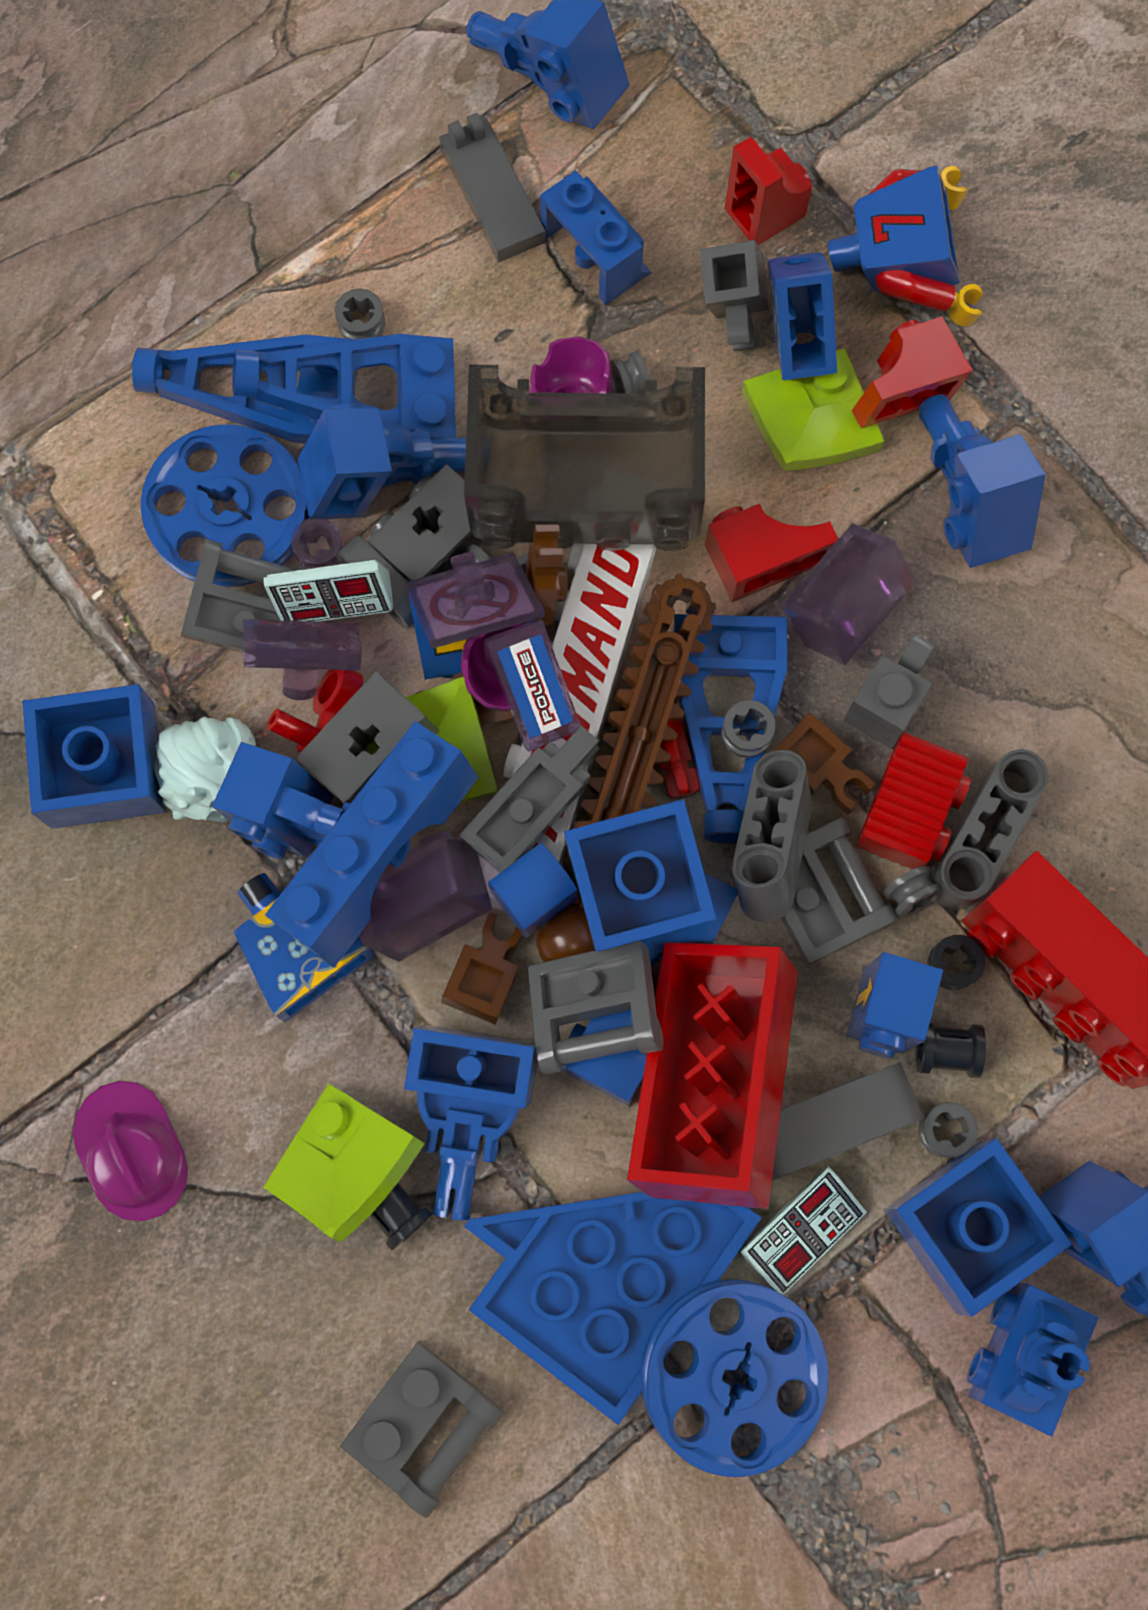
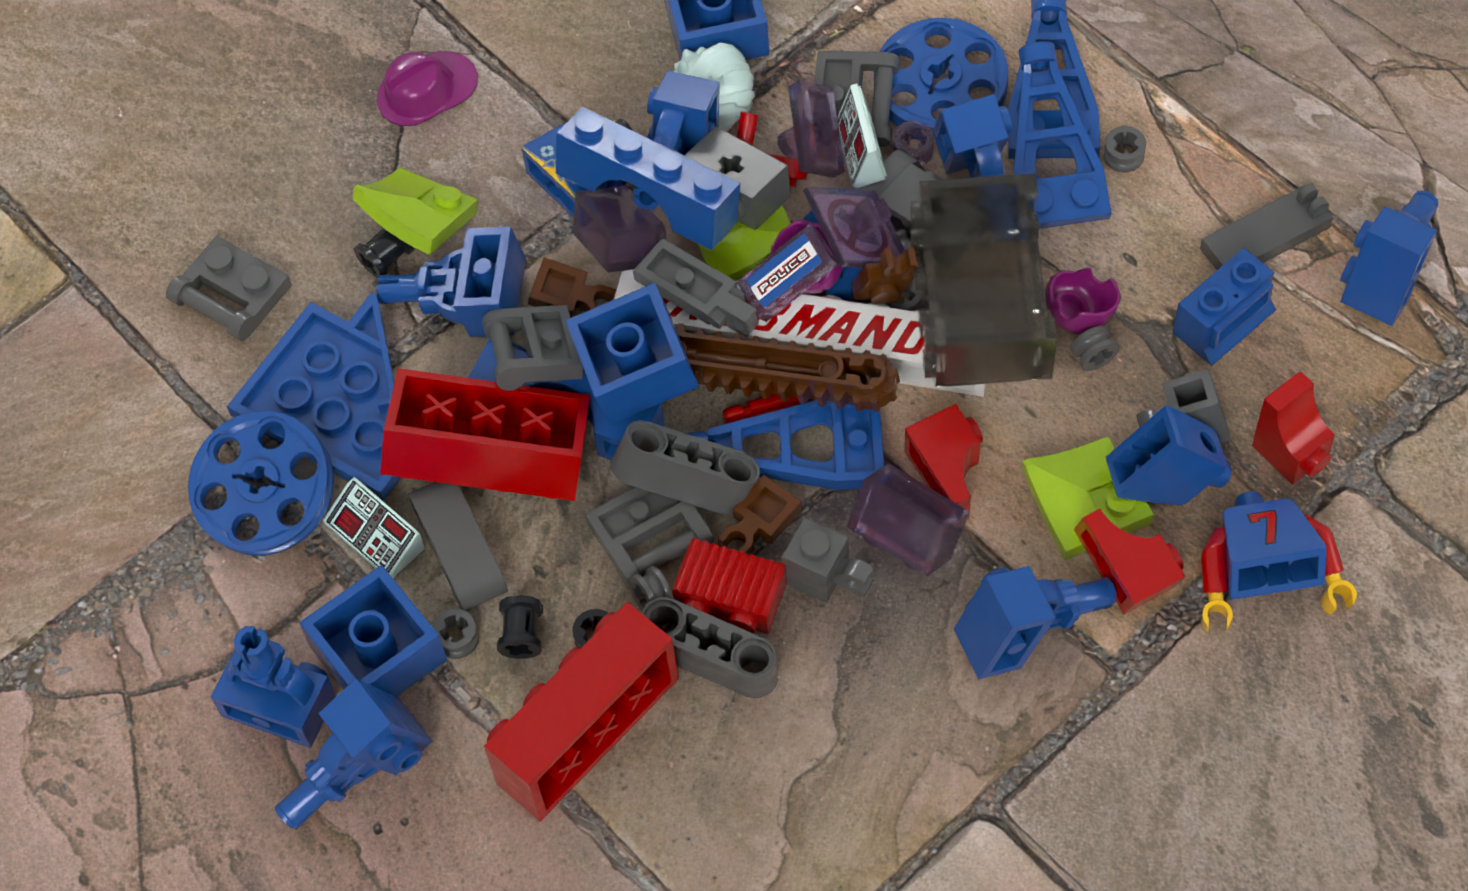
camera: 90 degrees right, 15 degrees down
blue piece [488,843,578,938] -> none
dark grey bush [721,700,776,758] -> none
blue brick [846,952,943,1059] -> none

